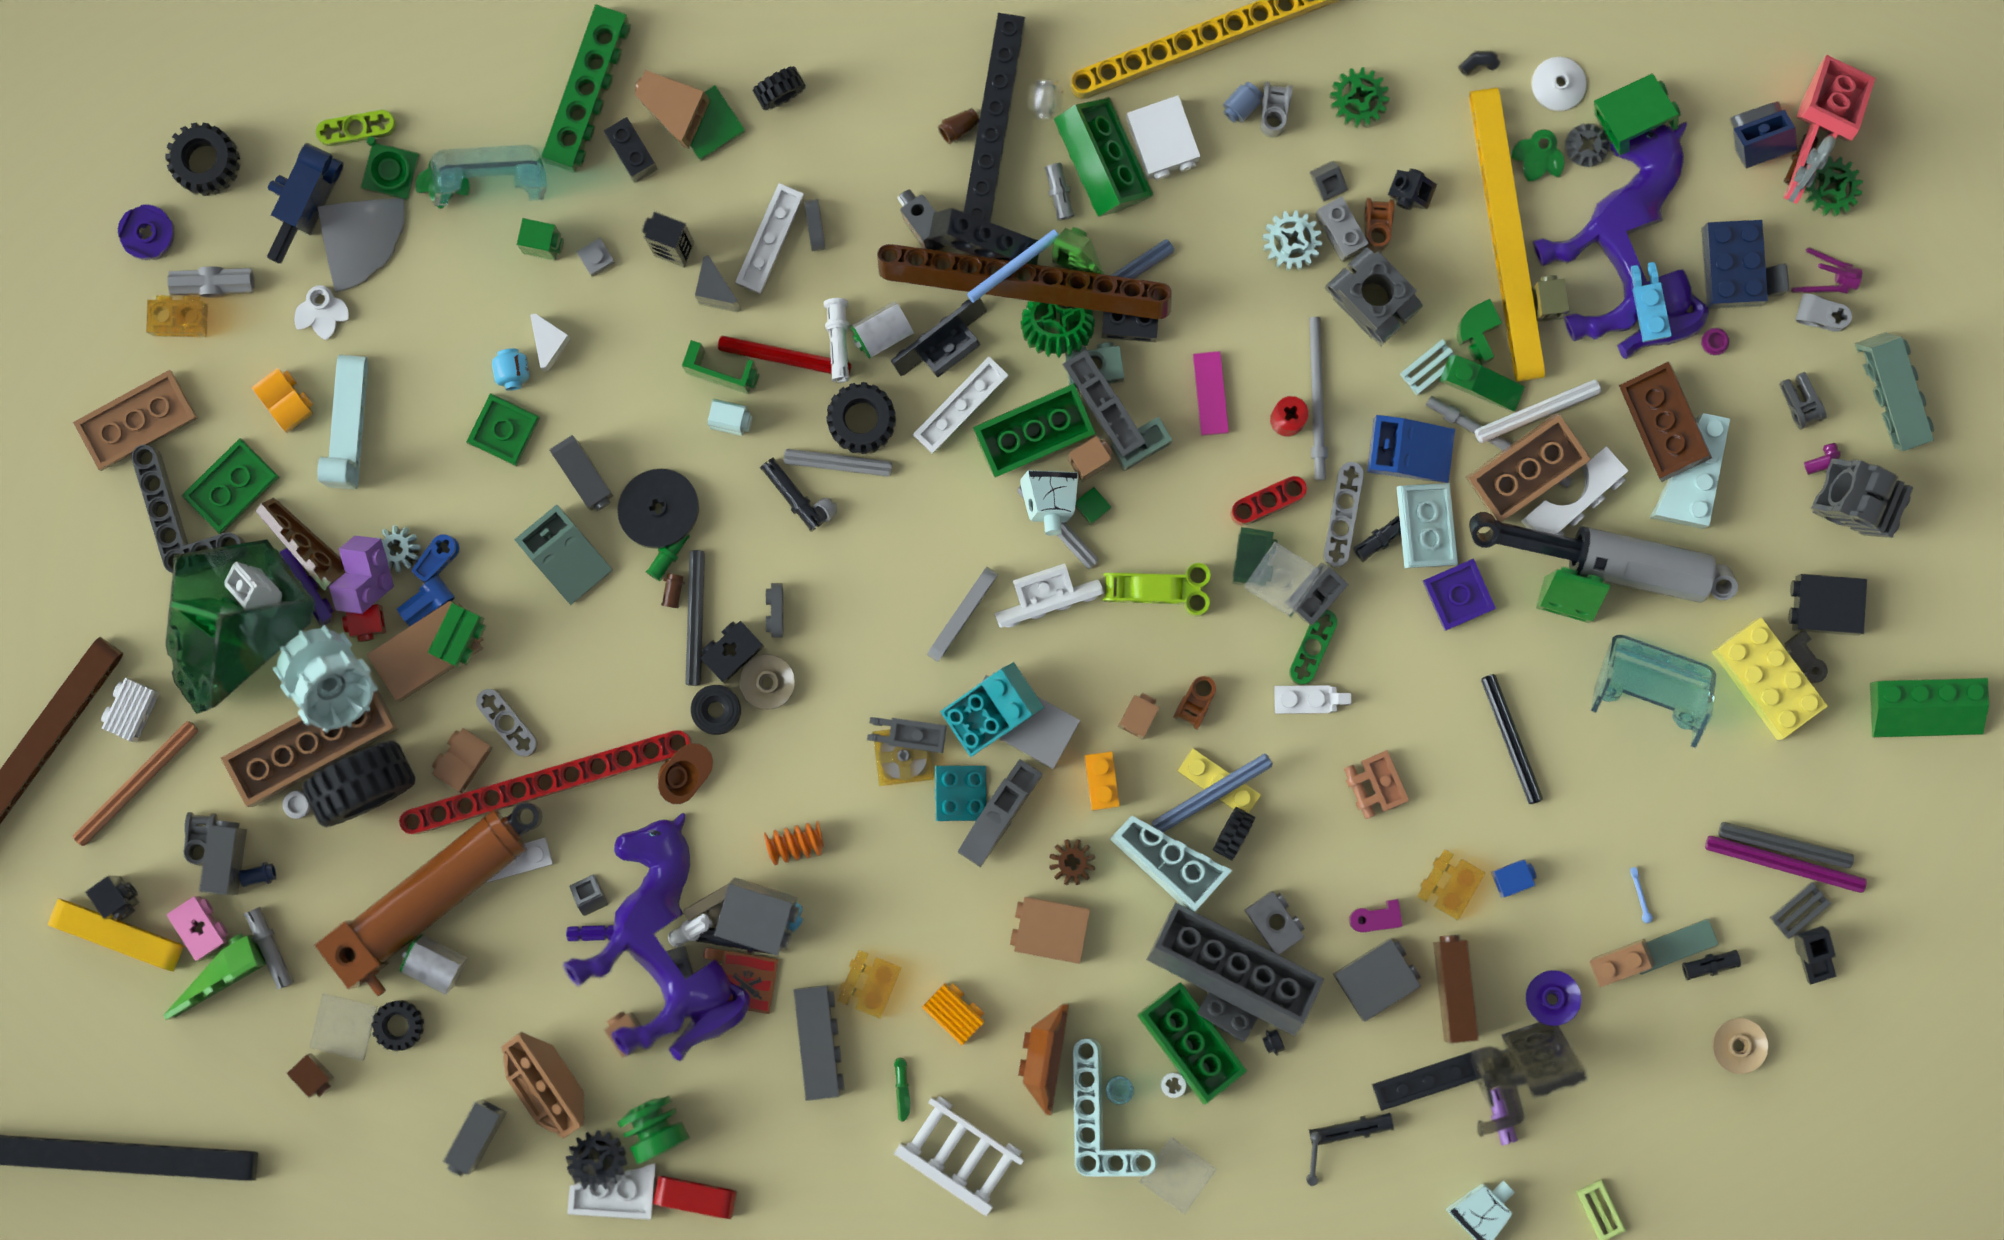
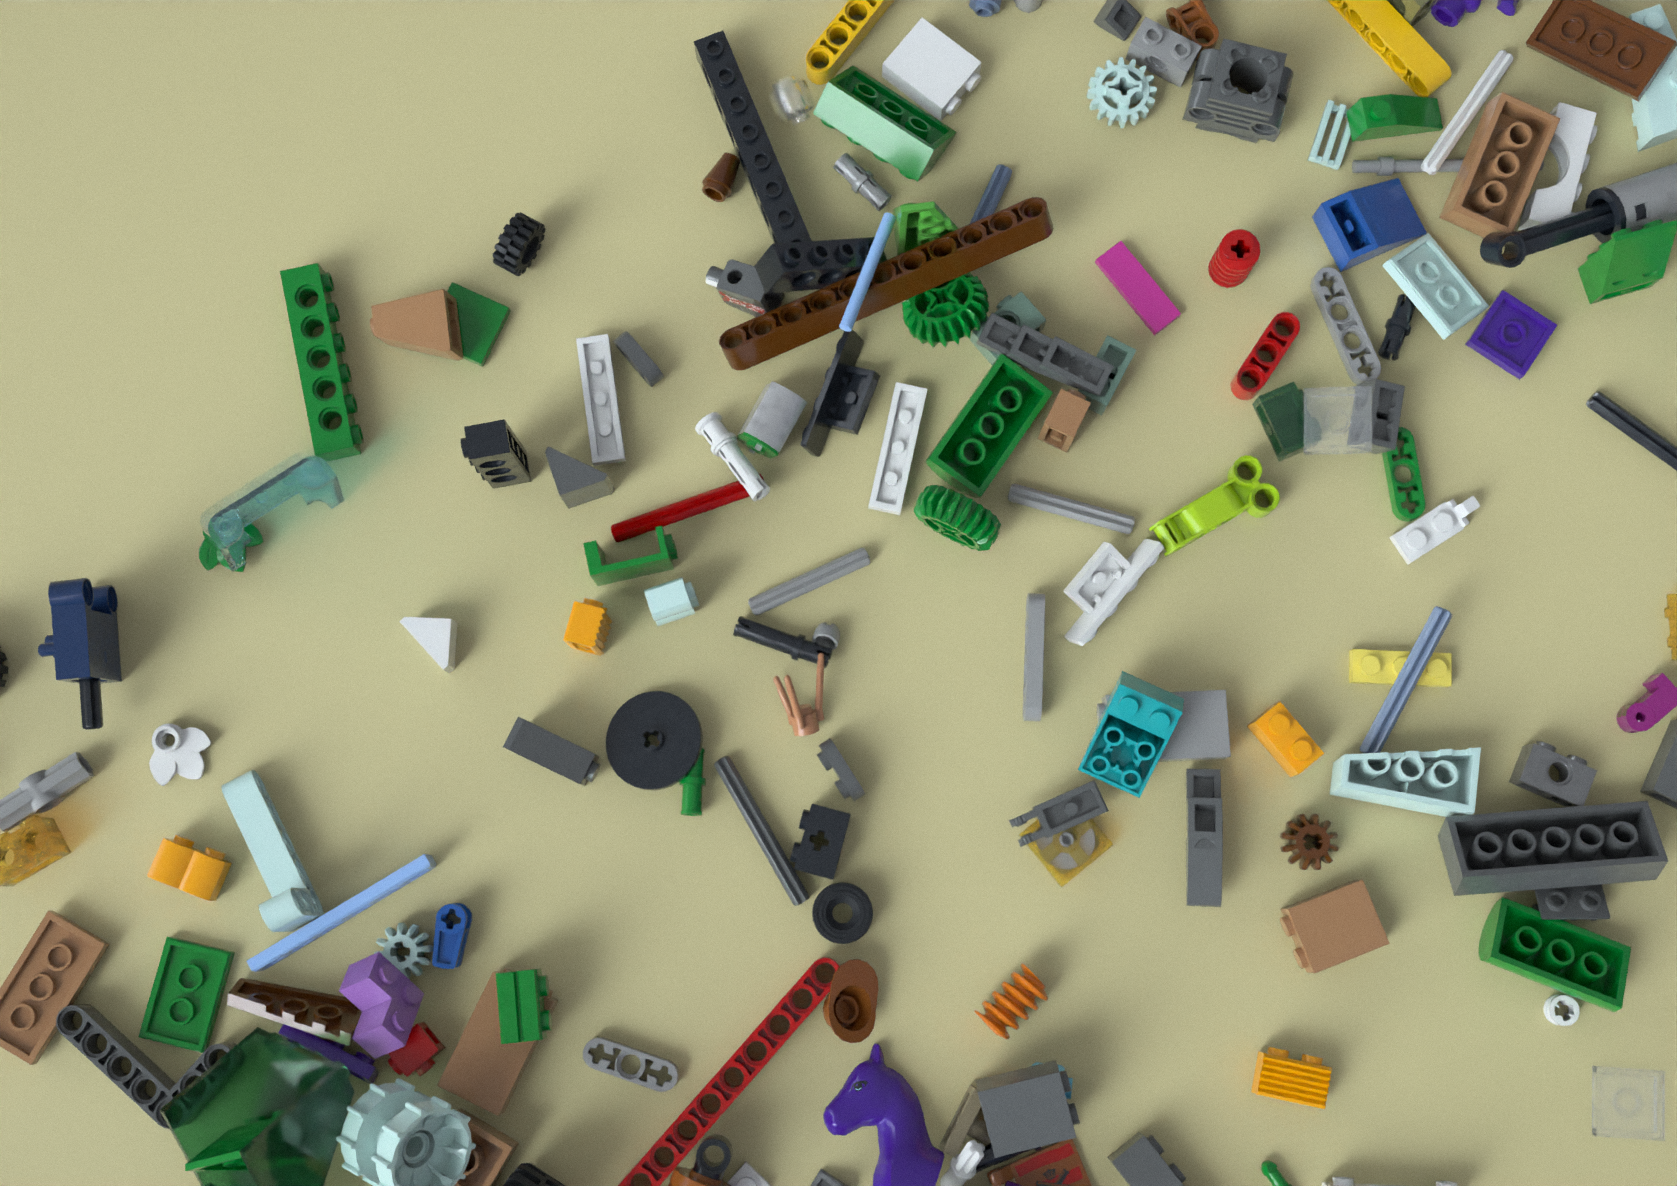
camera: 30 degrees left, 5 degrees down
white brick [224,562,282,617] -> none
lime beam [316,110,396,146] -> none
light grey brick [318,198,405,292] -> none
green hat [361,137,419,200] -> none
blue piece [396,575,455,627] -> none
medium nougat brick [432,728,493,793] -> none
green tile [466,393,540,467] -> none
medium azure head [492,348,530,391] -> none
sand green slope [514,504,613,605] -> none
green brick [516,218,564,261] -> none
light grey plate [577,238,615,276] -> none
black brick [604,117,658,183] -> none
reddish brown pin [661,573,685,609] -> none
dark tan dish [740,655,795,710] -> none
black tyre [826,382,896,454] -> none
clear yellow plate [837,949,902,1019] -> none
teal hinge [935,766,987,821] -> none
dark orange wedge [1018,1004,1069,1116] -> none
light aqua torso [1020,470,1078,536] -> none
light aqua beam [1073,1038,1159,1176] -> none
green slope [1075,487,1112,525] -> none
black brick [1101,311,1158,342] -> none
clear light blue wheel [1105,1075,1134,1104] -> none
medium nougat brick [1118,693,1159,739] -> none
dark orange piece [1173,676,1216,730] -> none
black tyre [1213,807,1256,861] -> none
black plate [1262,1029,1285,1056] -> none
light grey bar [1309,317,1328,481] -> none
nougat plate [1344,750,1409,819] -> none
green brick [1457,299,1502,365] -> none
none -> light blue tile [246,854,437,972]
none -> light orange brick [563,598,612,656]
none -> nougat plant [773,653,824,736]
none -> green gear [914,485,1001,551]

